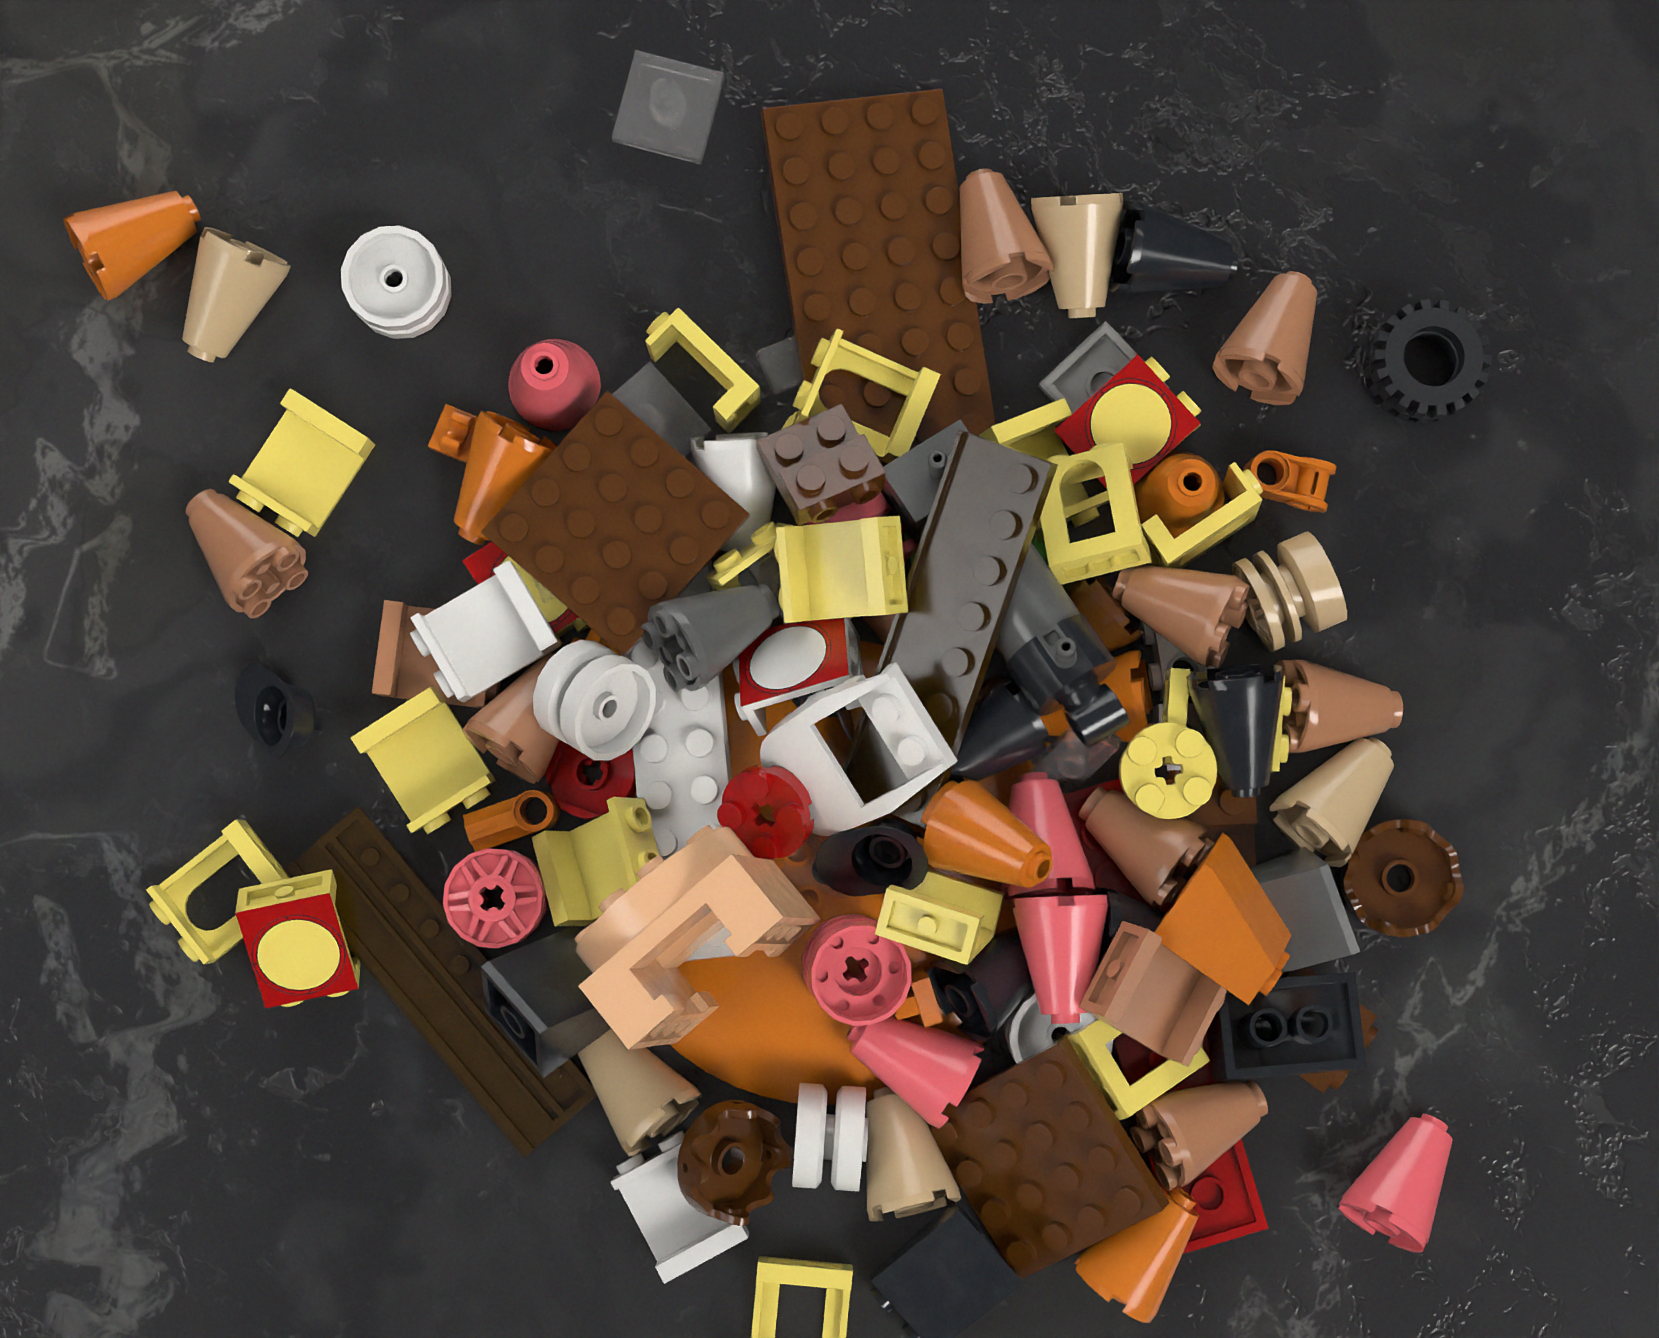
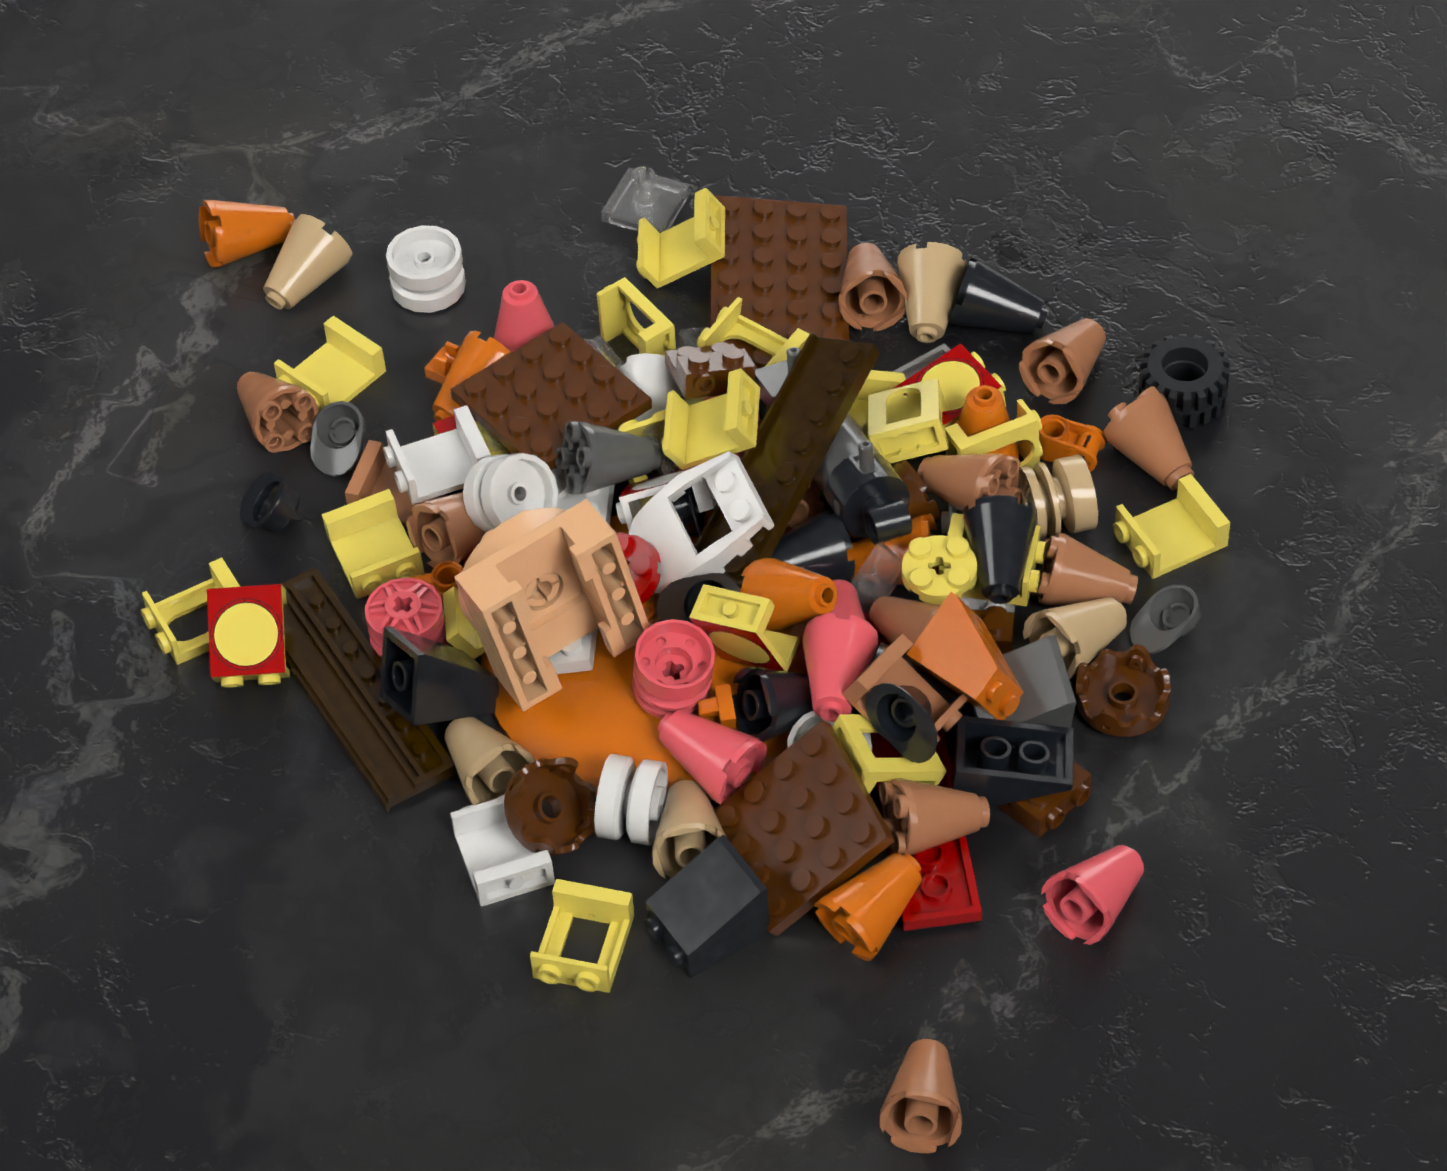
camera: 15 degrees right, 35 degrees down
none -> dark grey cap [310,401,366,477]
none -> light yellow panel [636,188,725,289]
none -> black piece [866,683,938,763]
none -> nougat cone [1103,386,1194,491]
none -> light yellow panel [1113,474,1230,579]
none -> dark grey cap [1129,585,1201,654]

